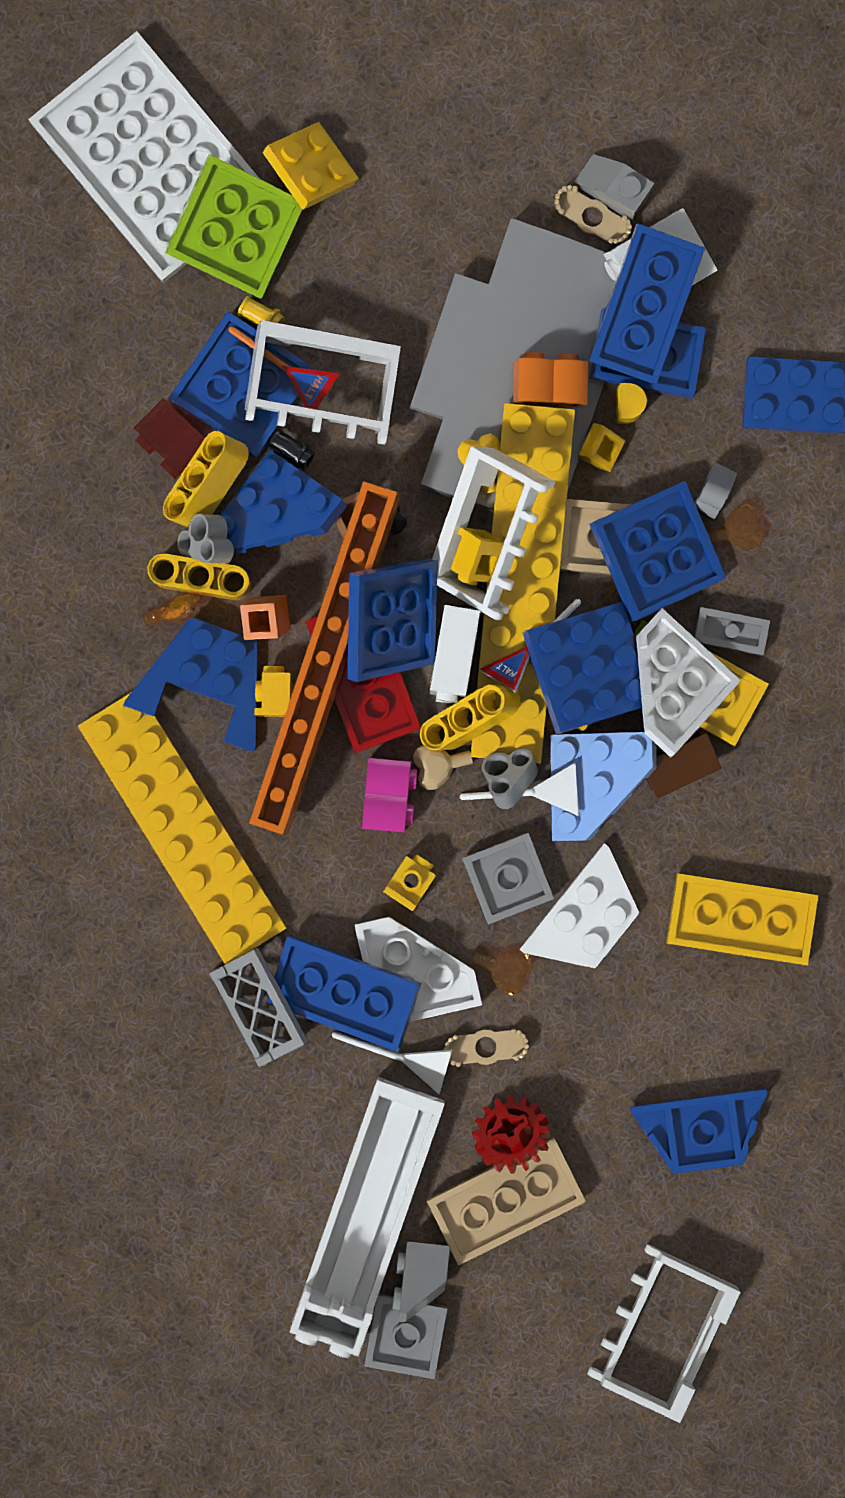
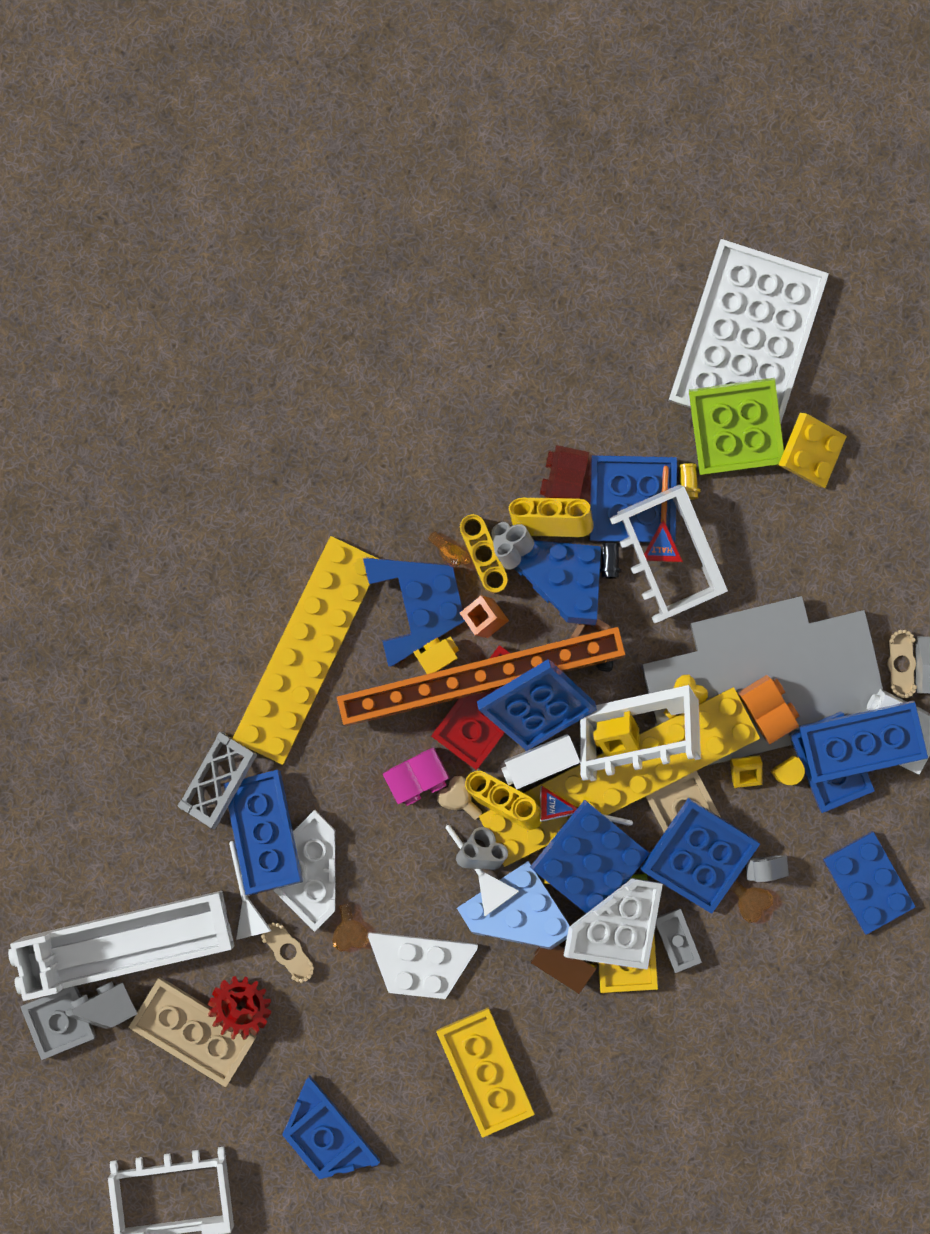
camera: 65 degrees right, 0 degrees up
yellow brick [383,854,436,911] -> none
light grey plate [462,833,554,924] -> none

